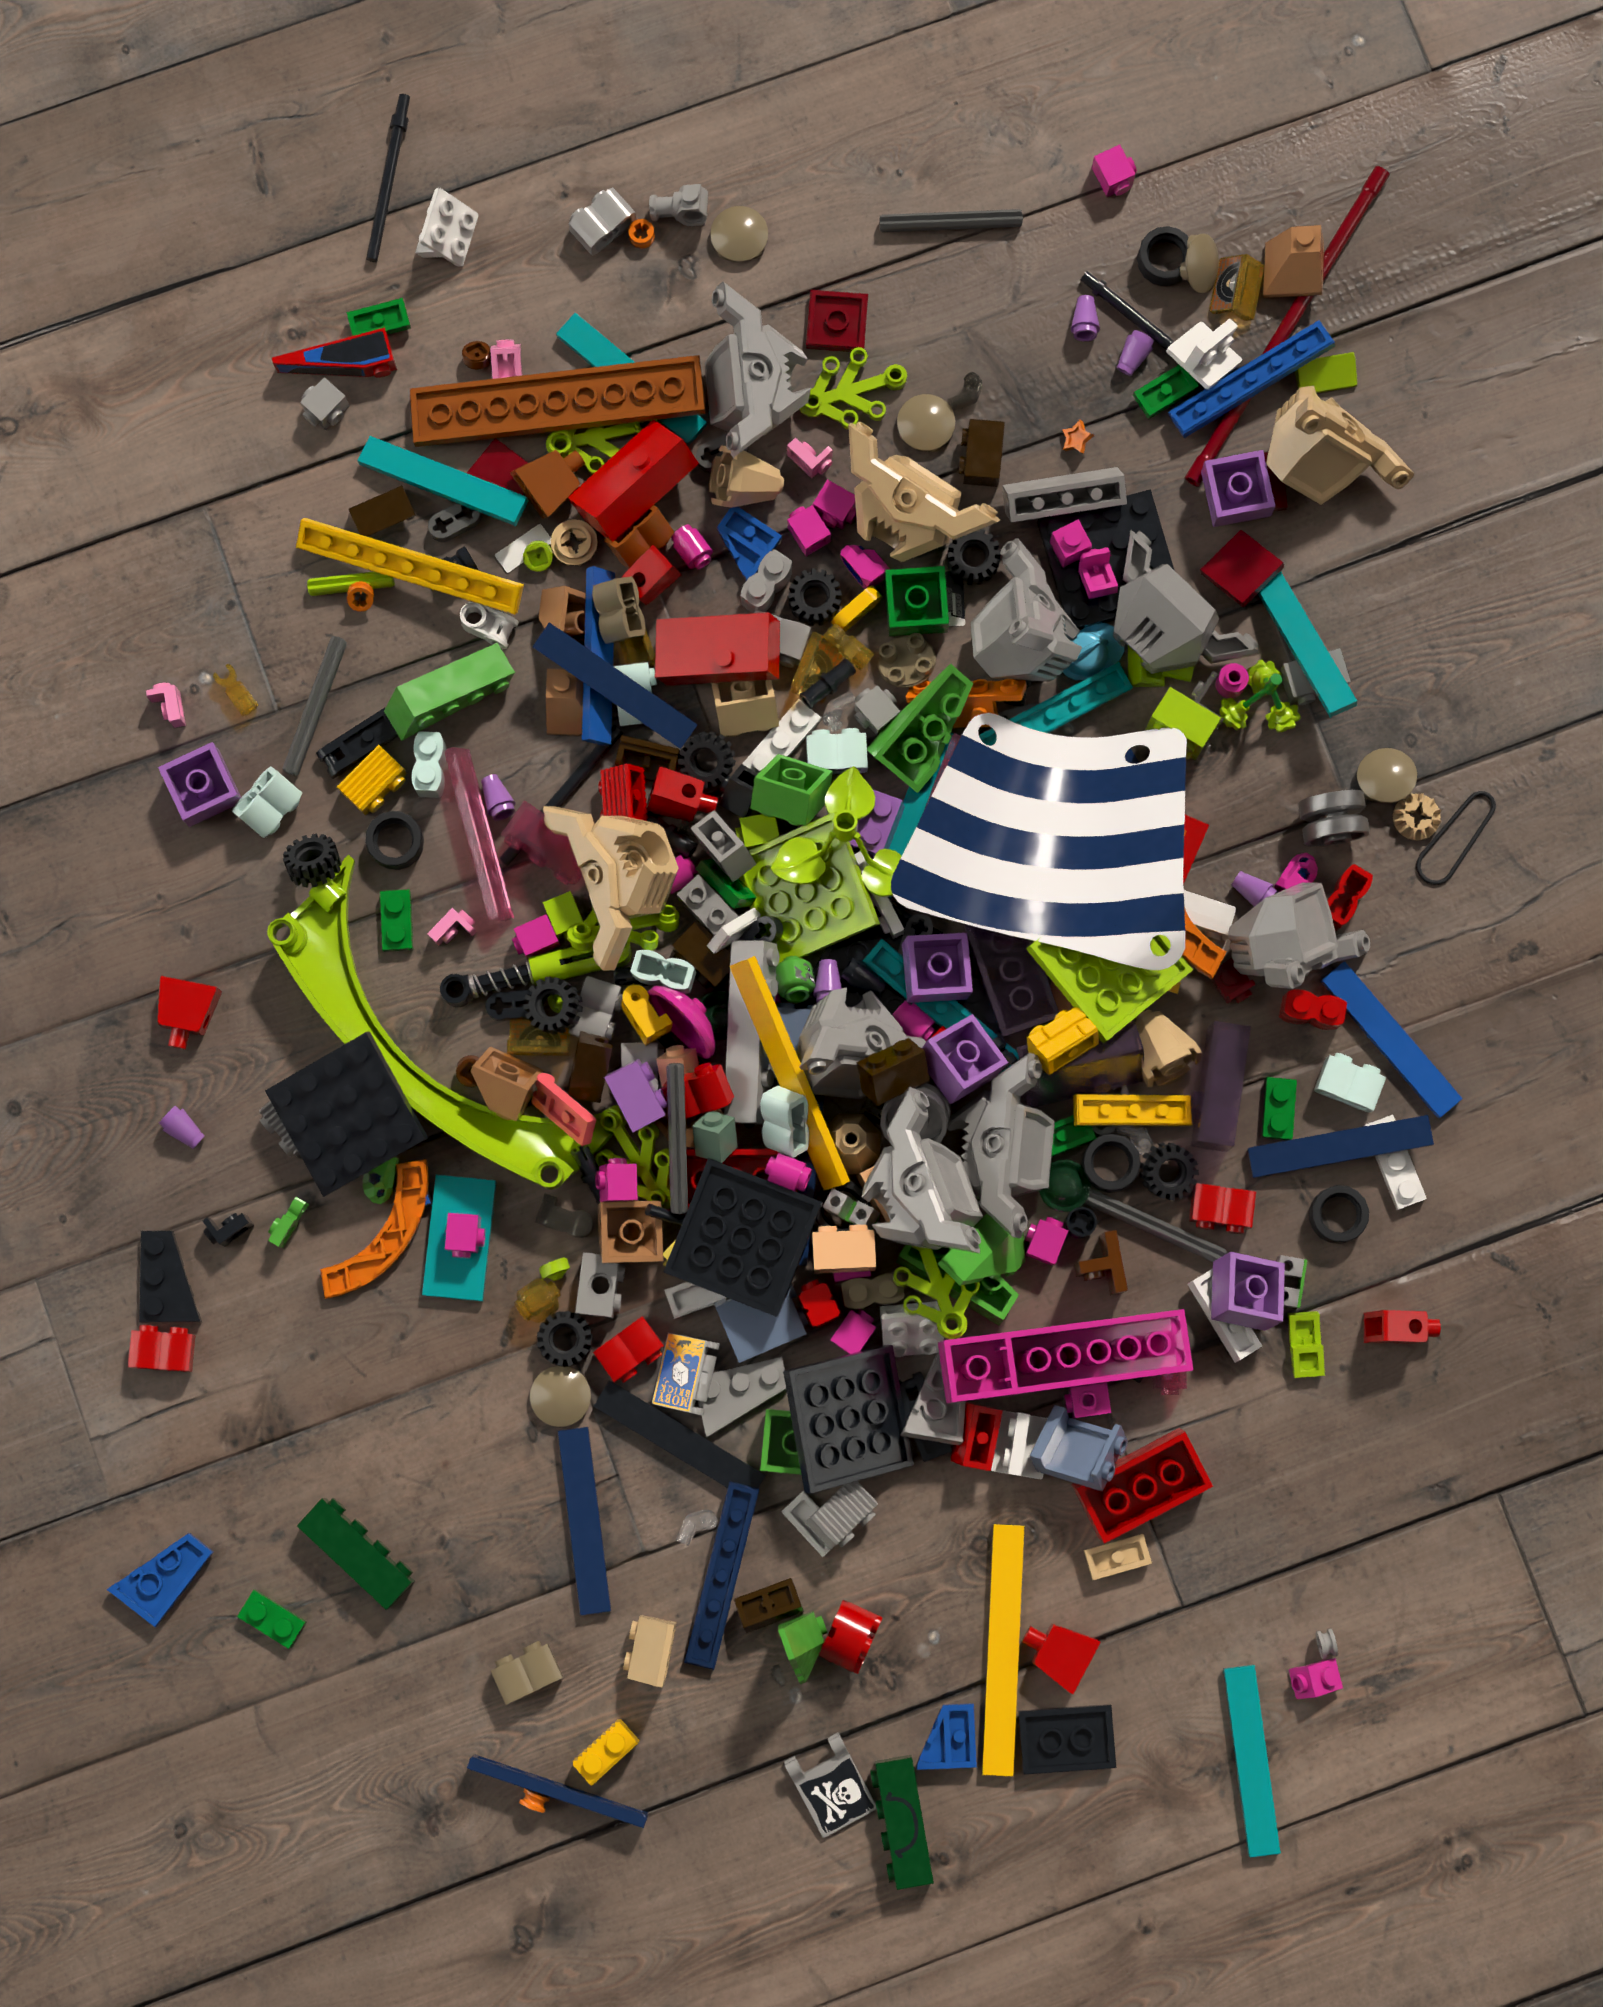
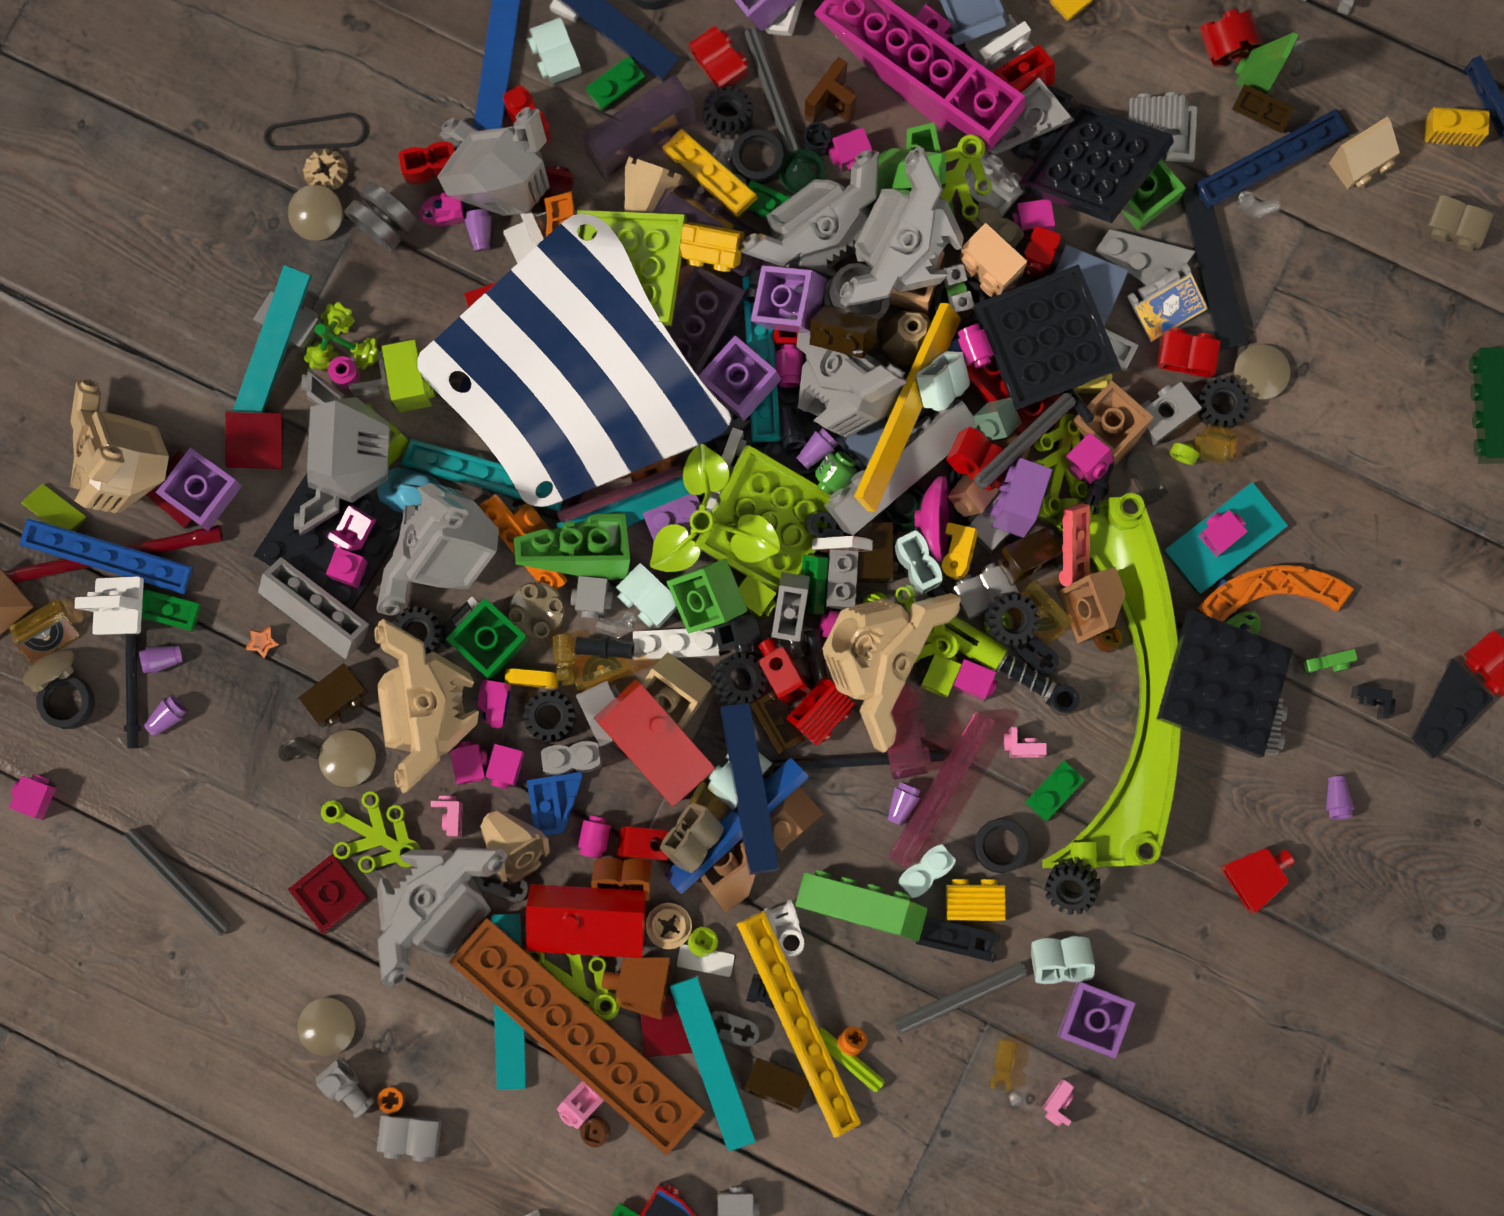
camera: 130 degrees left, 0 degrees up
dark blue tile [558,1427,612,1615] -> none

